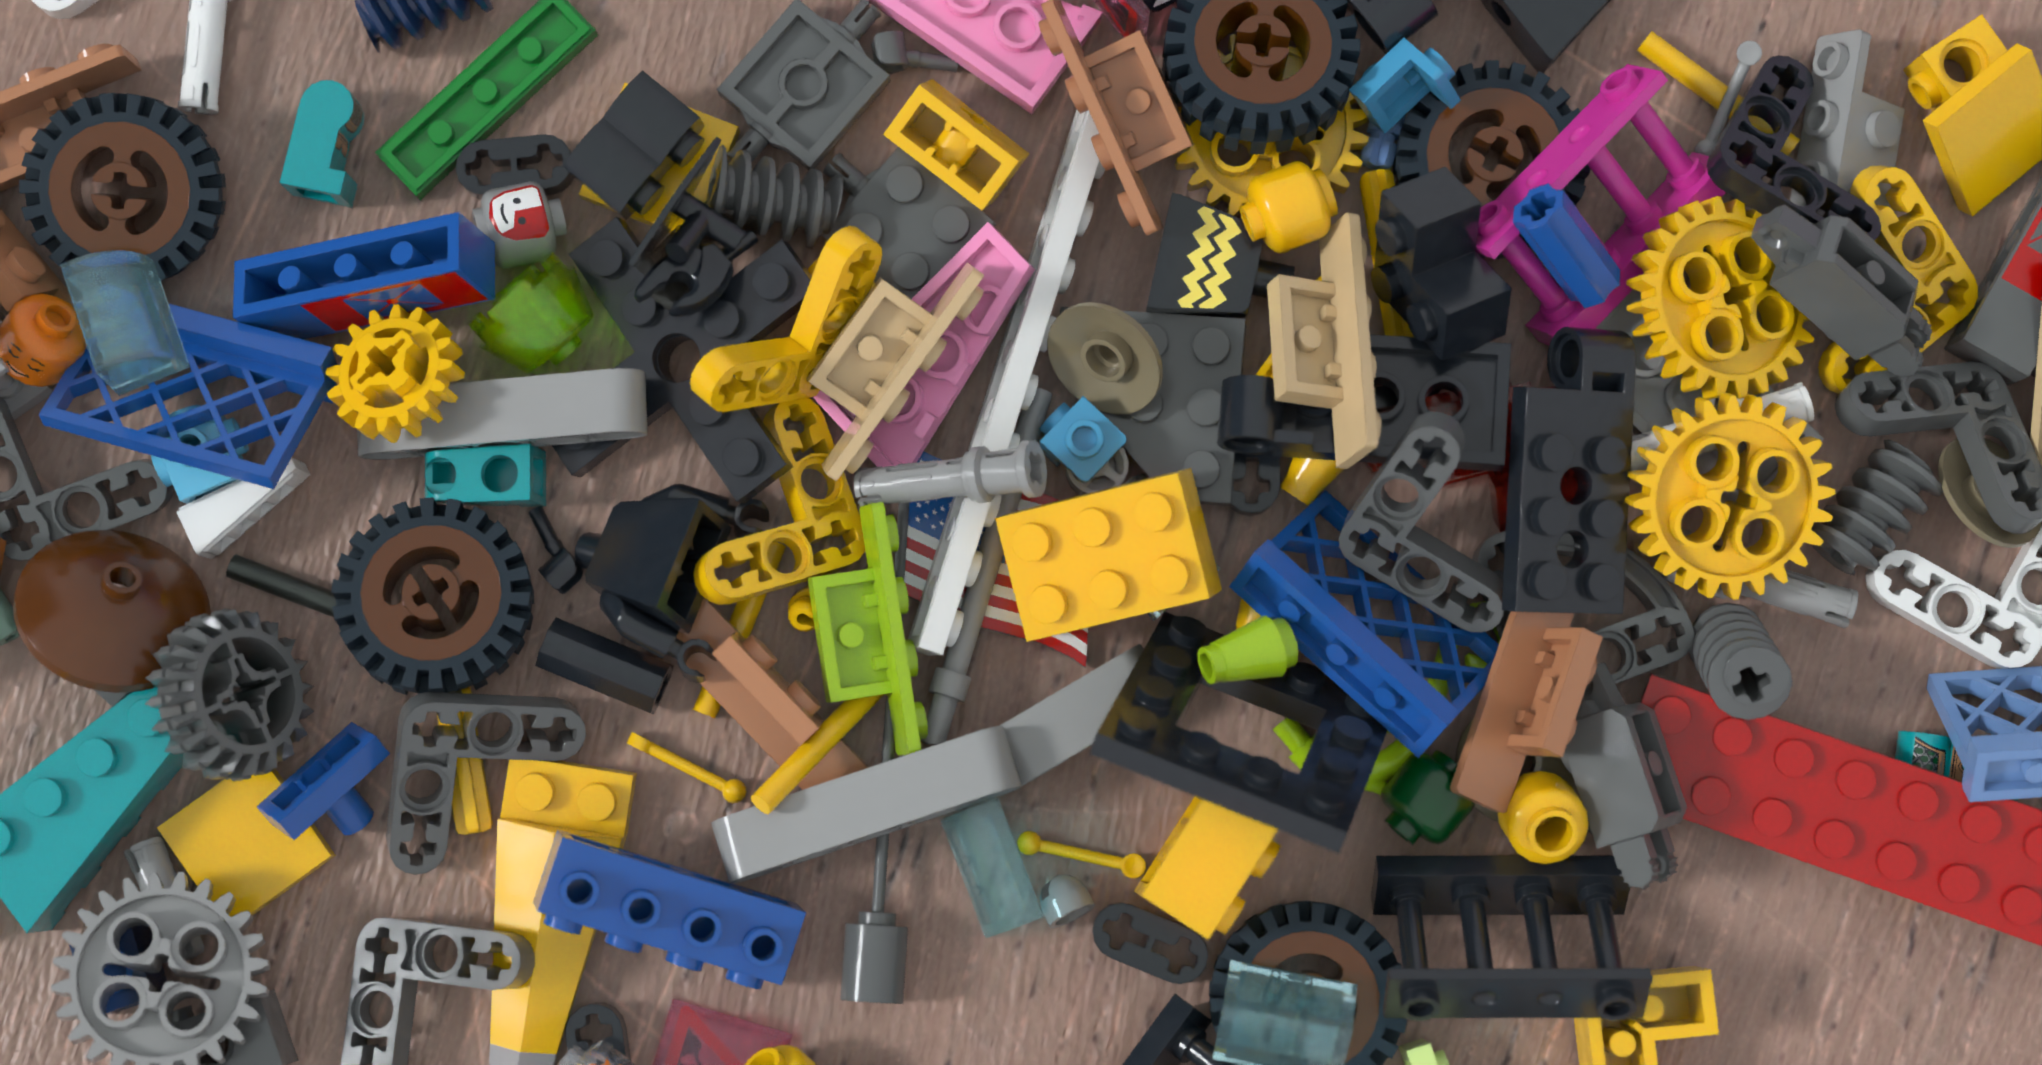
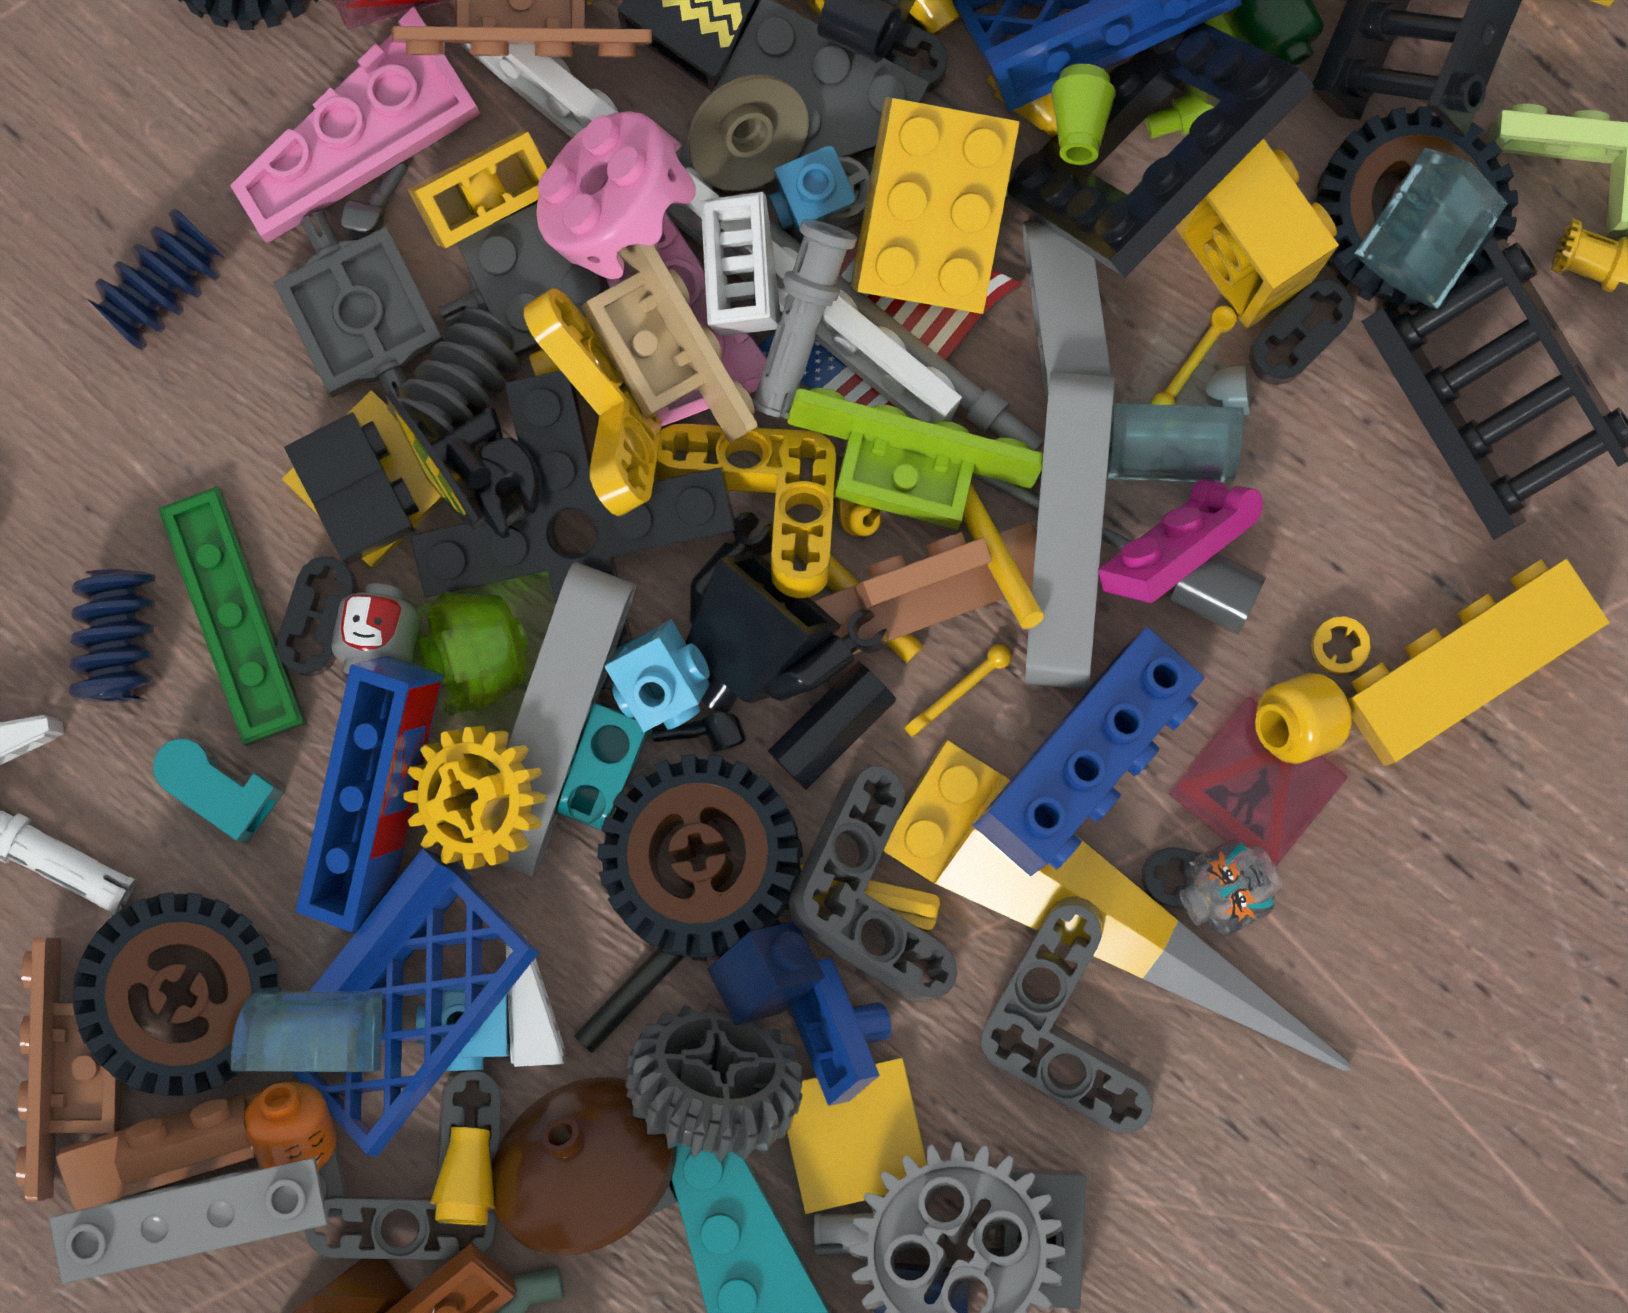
camera: 65 degrees left, 0 degrees up
none -> yellow cone [430,1127,495,1225]
none -> bright pink plate [536,111,696,279]
none -> medium azure brick [604,619,710,732]
none -> white slope [701,192,780,336]
none -> dark blue brick [708,921,825,1026]
none -> dark pink plate [1098,479,1263,603]

